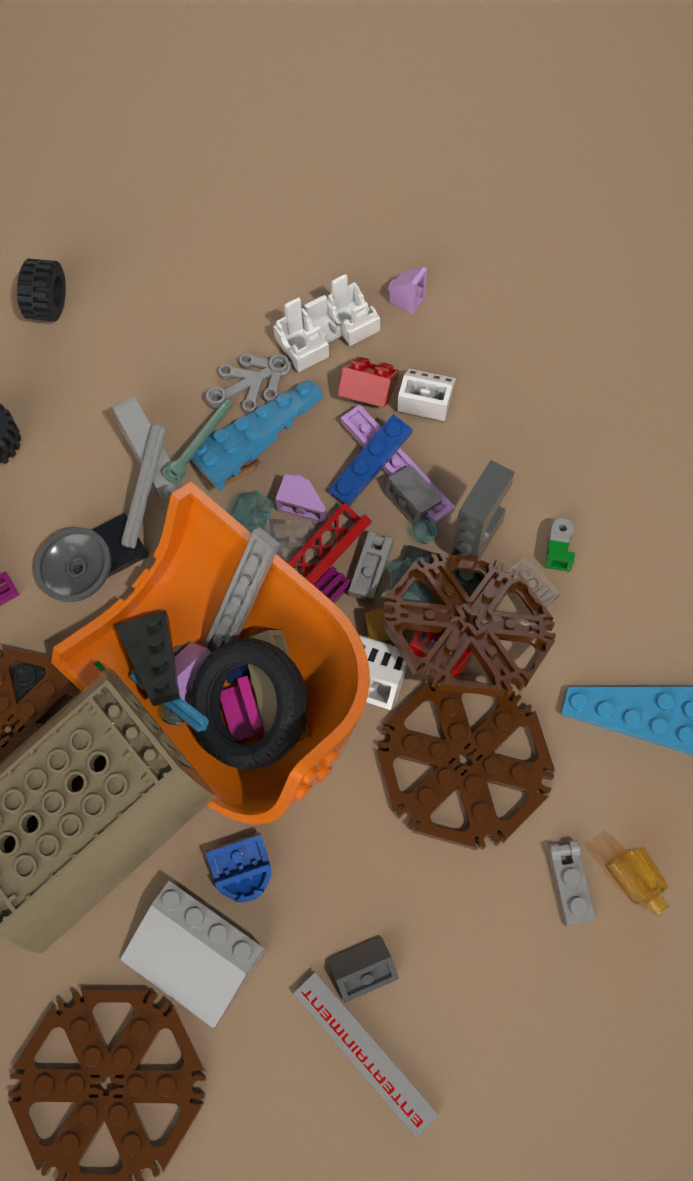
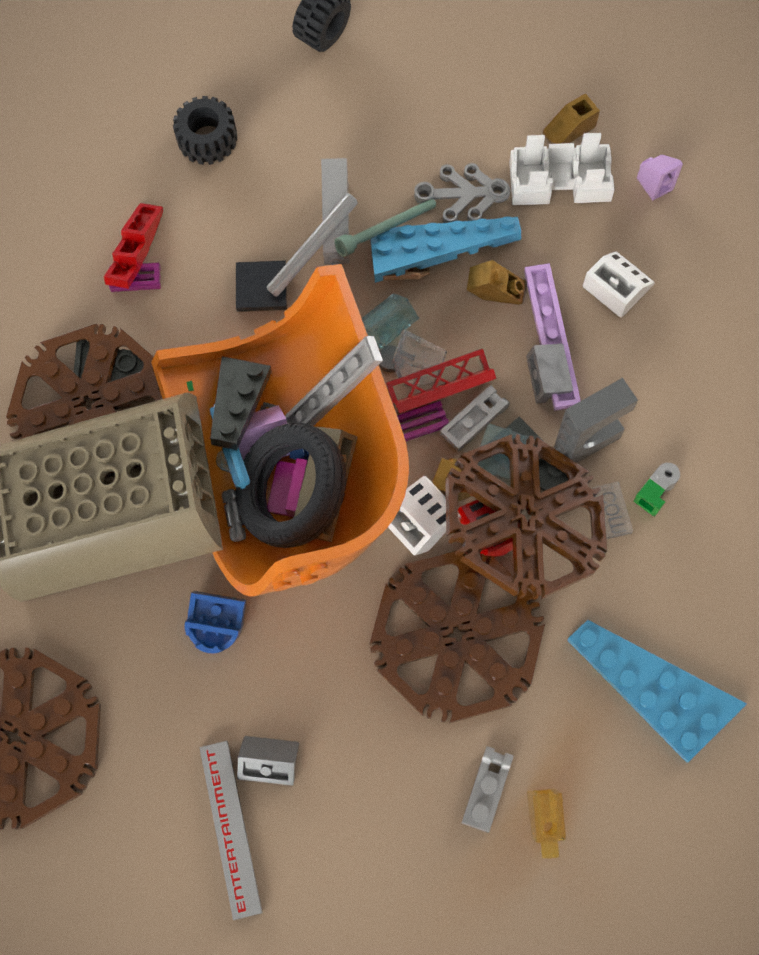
camera: 30 degrees right, 5 degrees up
dark grey dish [35,527,111,602] -> none
light grey slope [120,881,267,1029] -> none
lavender slope [275,474,326,524] -> none
blue plate [329,414,413,507] -> none
slope [338,357,399,407] -> none
clear light blue plate [414,519,437,544] -> none
none -> dark grey axle [221,489,246,542]
none -> pearl gold slope [466,260,525,305]
none -> pearl gold slope [542,93,600,144]

